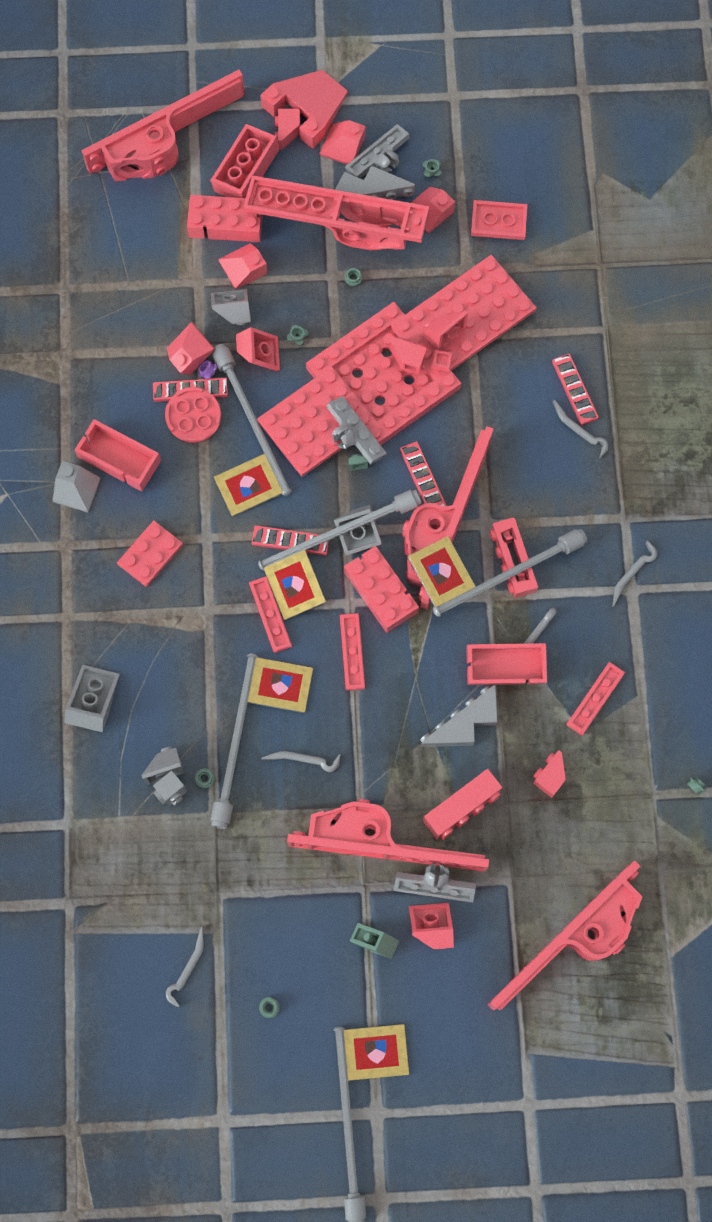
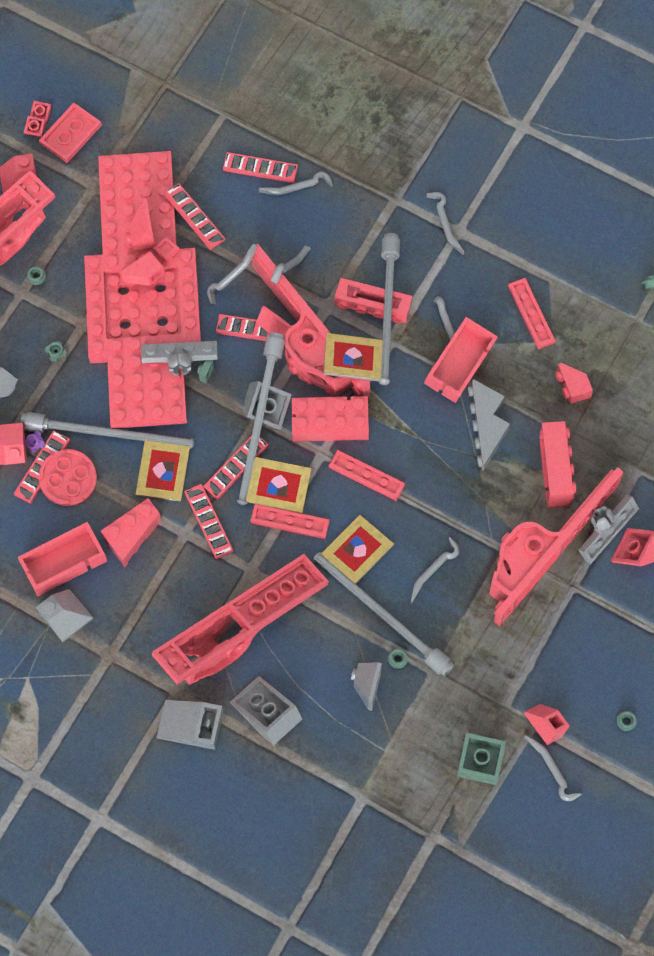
camera: 55 degrees left, 5 degrees down
coral plate [117,520,183,588] -> none
light grey brick [153,770,188,807] -> none
coral slope [236,327,280,372] -> none
sand green slope [350,923,399,959] -> none
none -> coral slope [24,101,52,137]
none -> coral wedge [101,498,161,567]
none -> coral piece [152,554,329,685]
none -> light grey slope [157,700,224,750]
none -> tile [164,183,225,251]
none -> tile [184,484,233,559]
none -> light grey piece [207,244,257,305]
none -> coral slope [257,306,291,340]
none -> light grey piece [271,245,311,284]
none -> sand green brick [457,732,506,785]
none -> coral slope [524,704,570,745]

